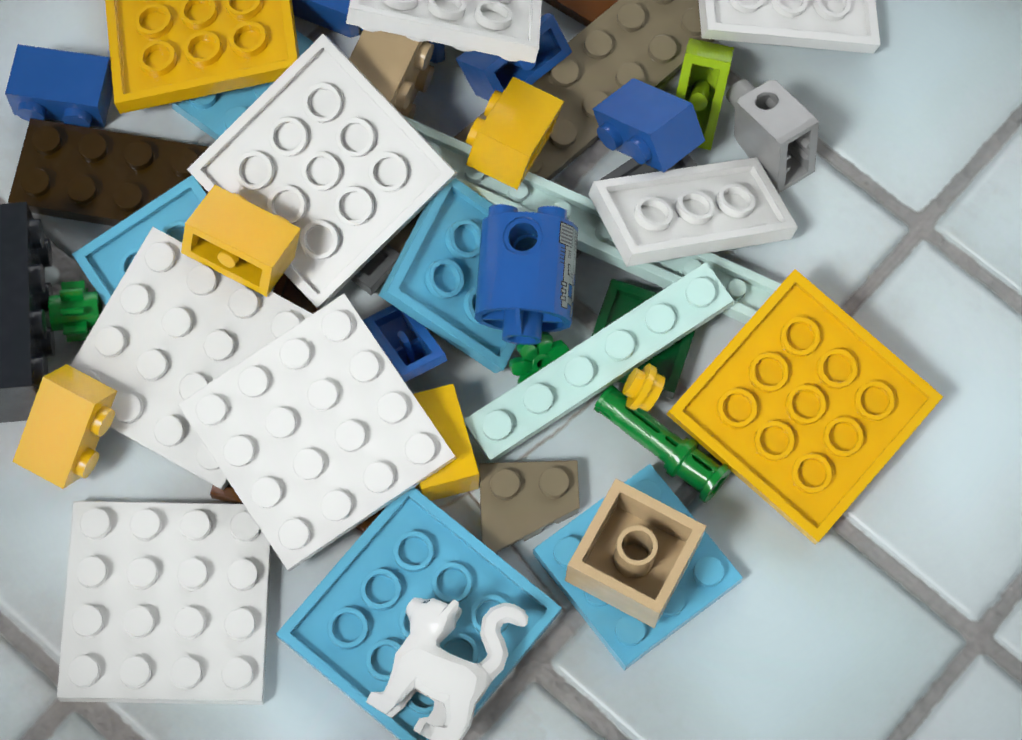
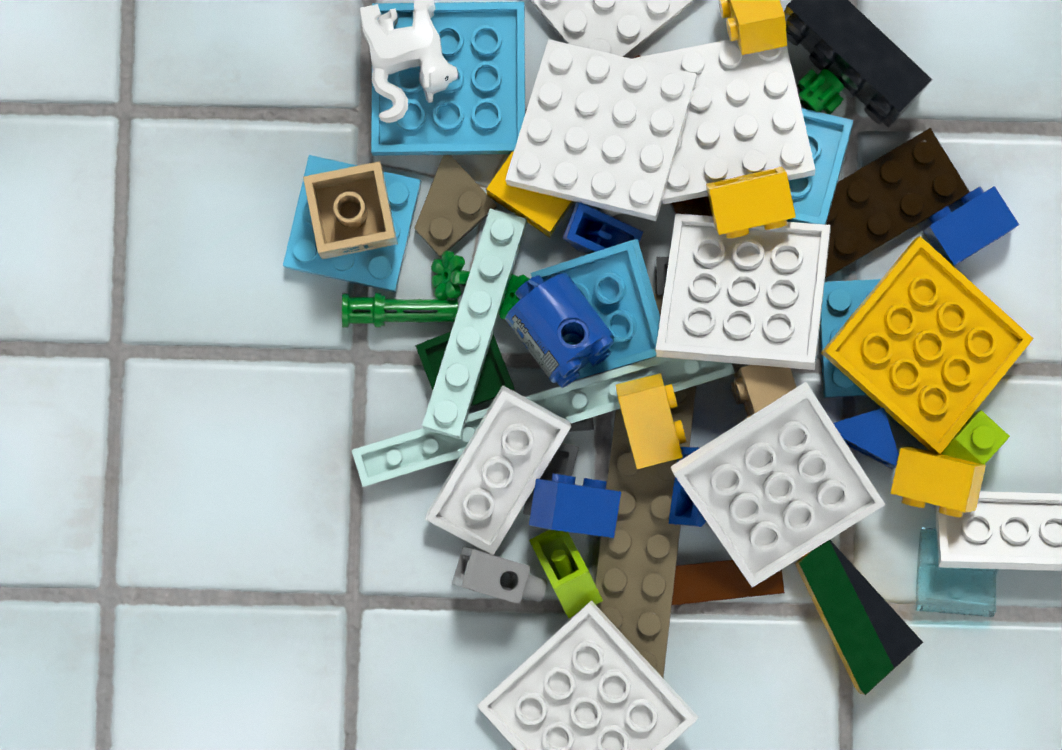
camera: 145 degrees right, 15 degrees up
yellow plate [622,364,665,412] -> none
yellow plate [666,269,943,544] -> none
none -> green plant [431,251,470,300]

